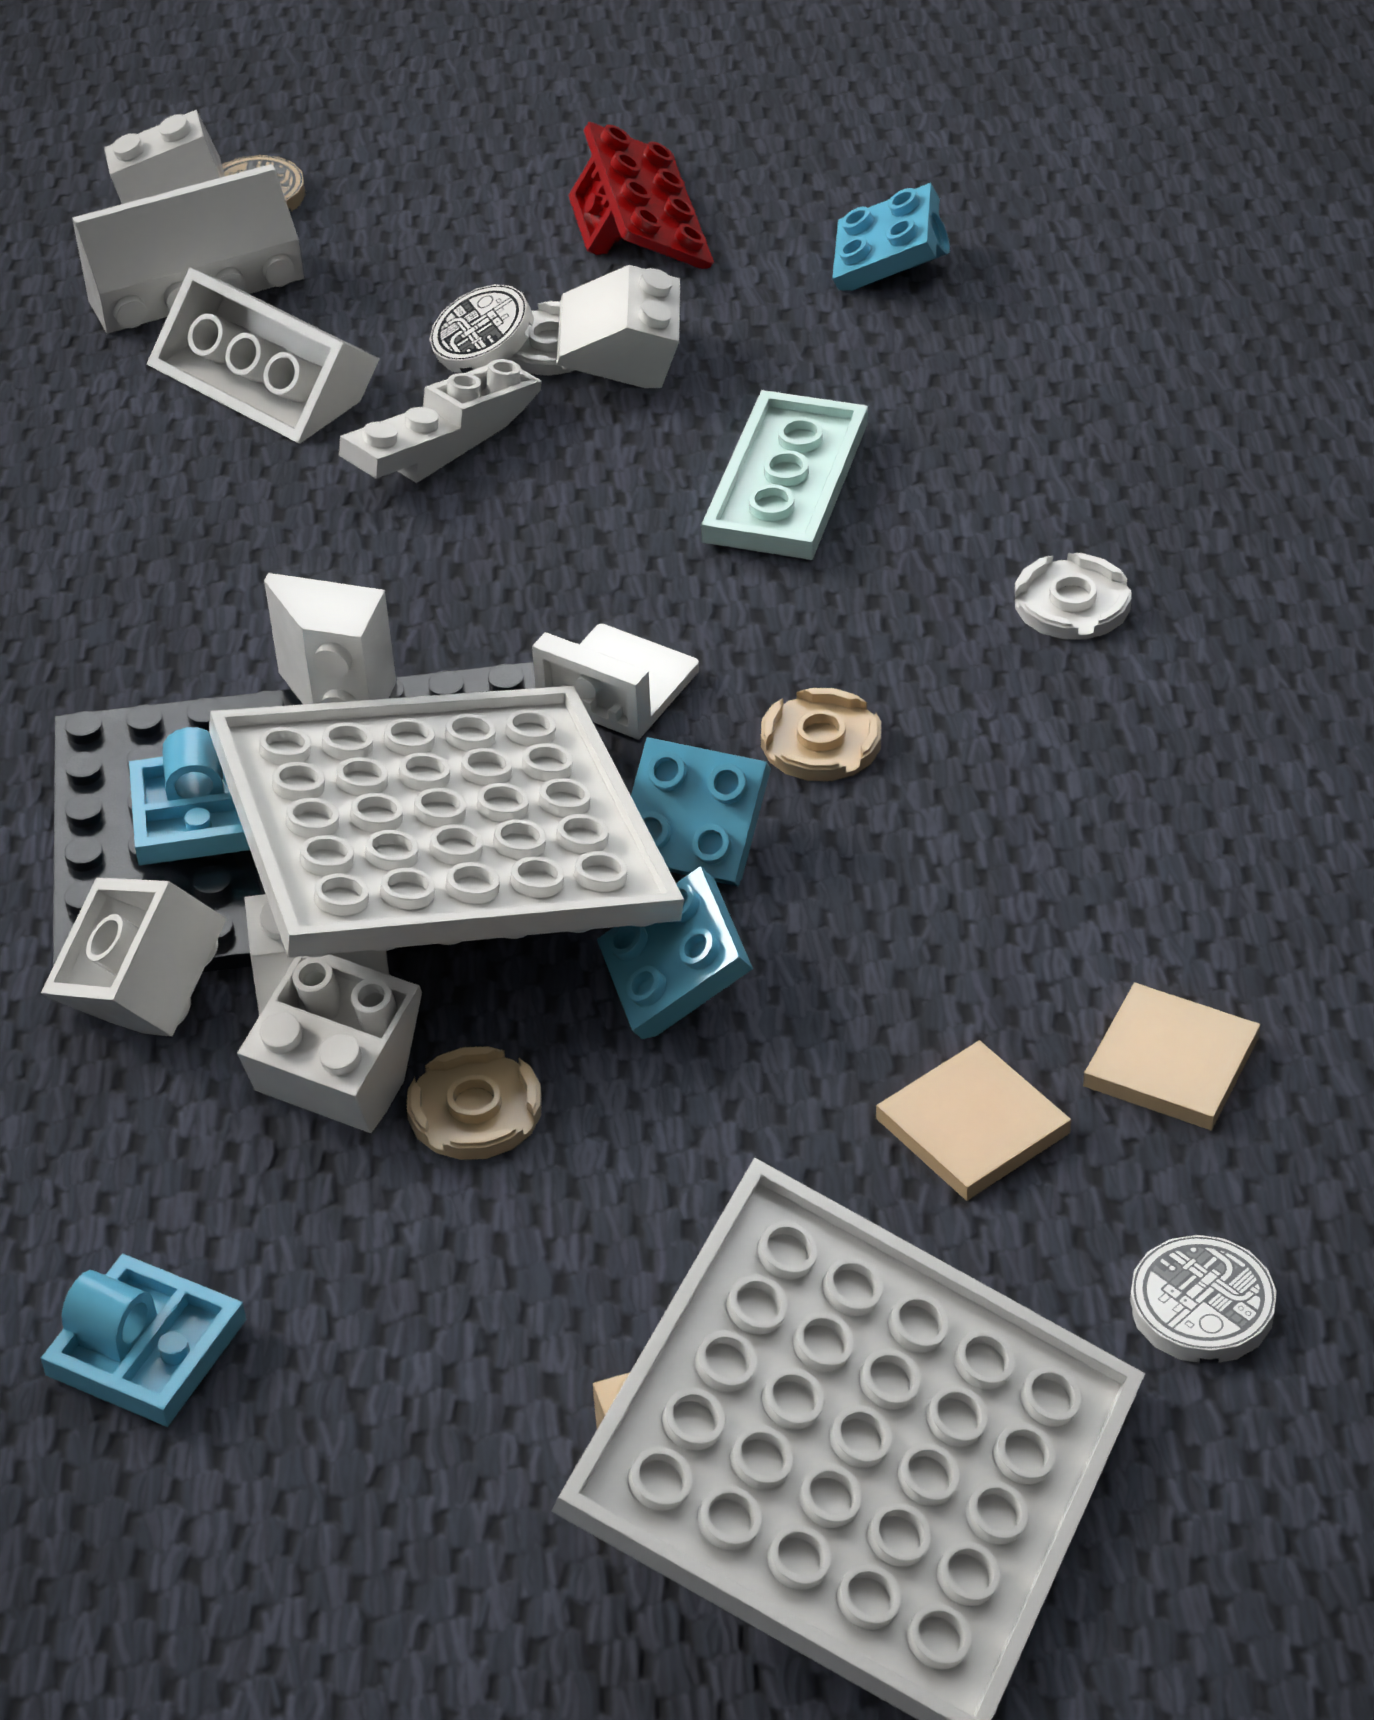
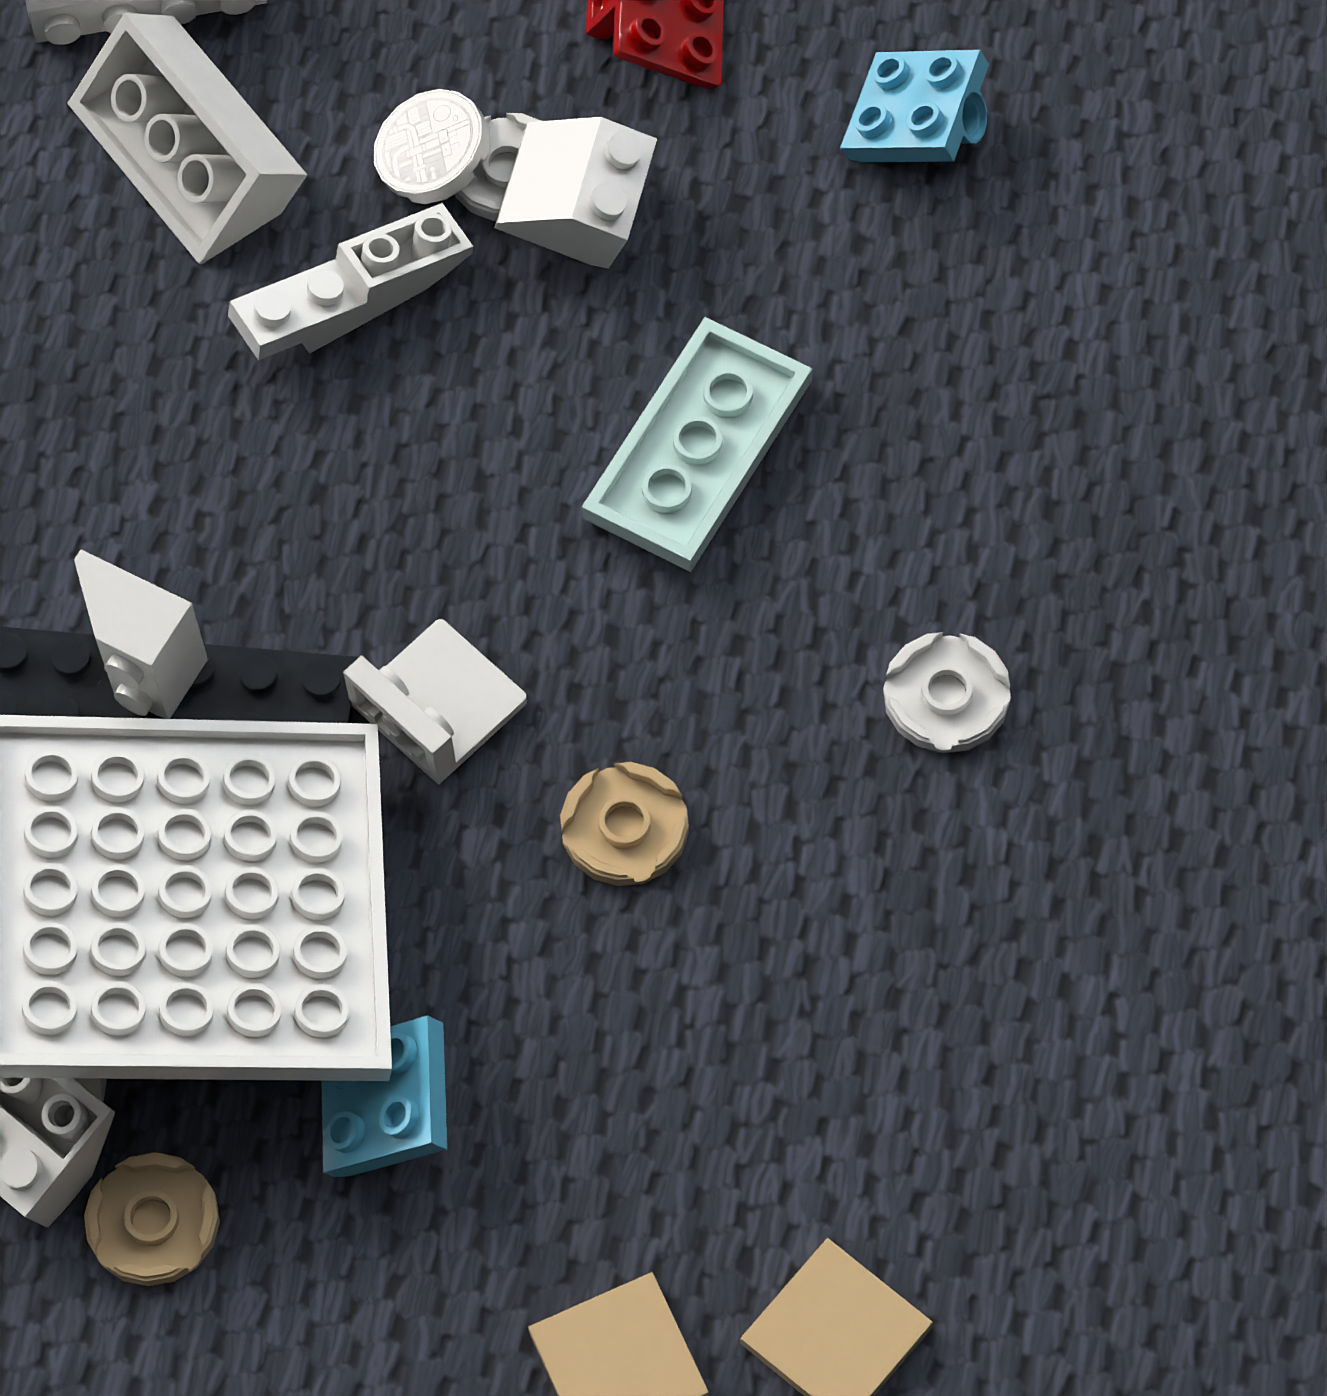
camera: 15 degrees right, 20 degrees up
medium azure plate [631,737,771,886] -> none

